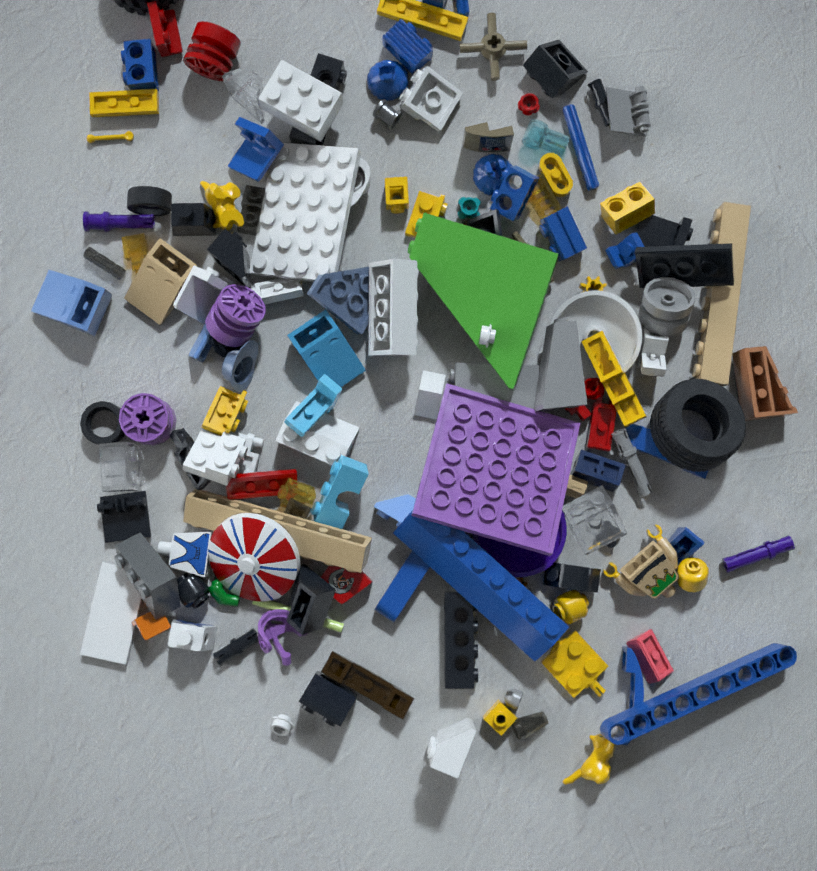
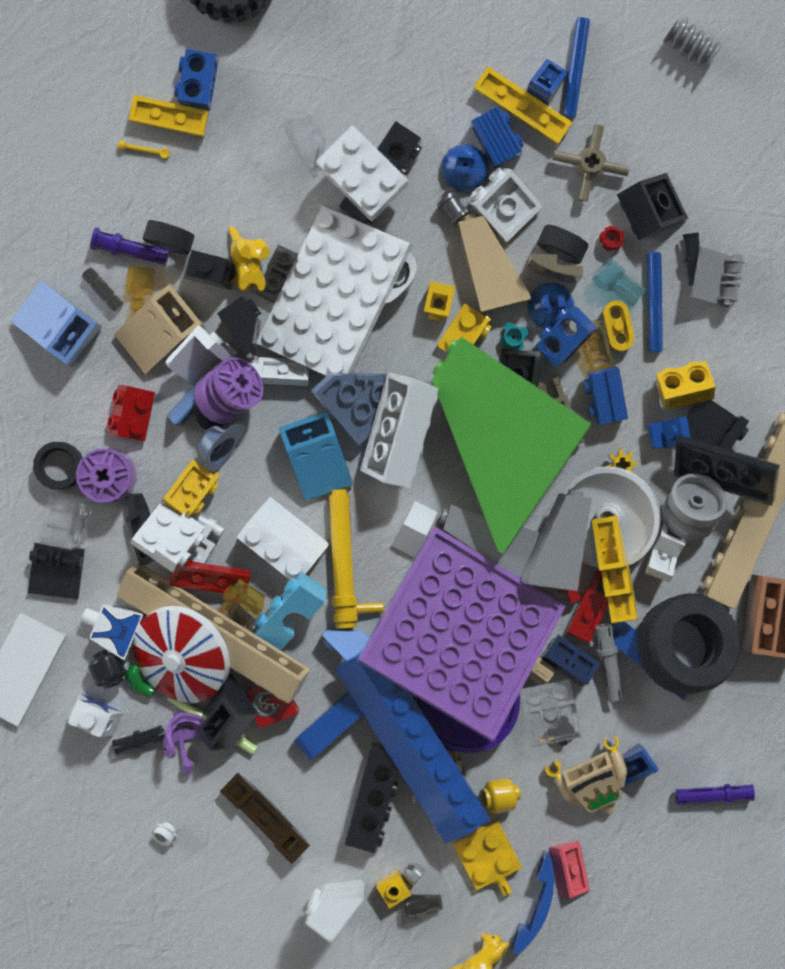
camera: 10 degrees right, 5 degrees up
dark grey wedge [114,533,181,620] -> none
orange panel [131,612,171,640] -> none
red bracket [147,1,183,57] -> none
red wheel [183,21,241,82] -> none
blue bracket [228,117,284,182] -> none
medium azure bracket [284,374,342,437] -> none
black slope [298,671,357,727] -> none
white plate [479,324,496,348] -> none
black brick [543,563,601,593] -> none
red plate [584,378,605,400] -> none
blue beam [600,643,797,745] -> none
yellow head [677,557,709,593] -> none
none -> red bracket [107,385,155,442]
none -> yellow cylinder [329,489,384,628]
none -> tan slope [458,214,531,314]
none -> black tyre [537,224,589,264]

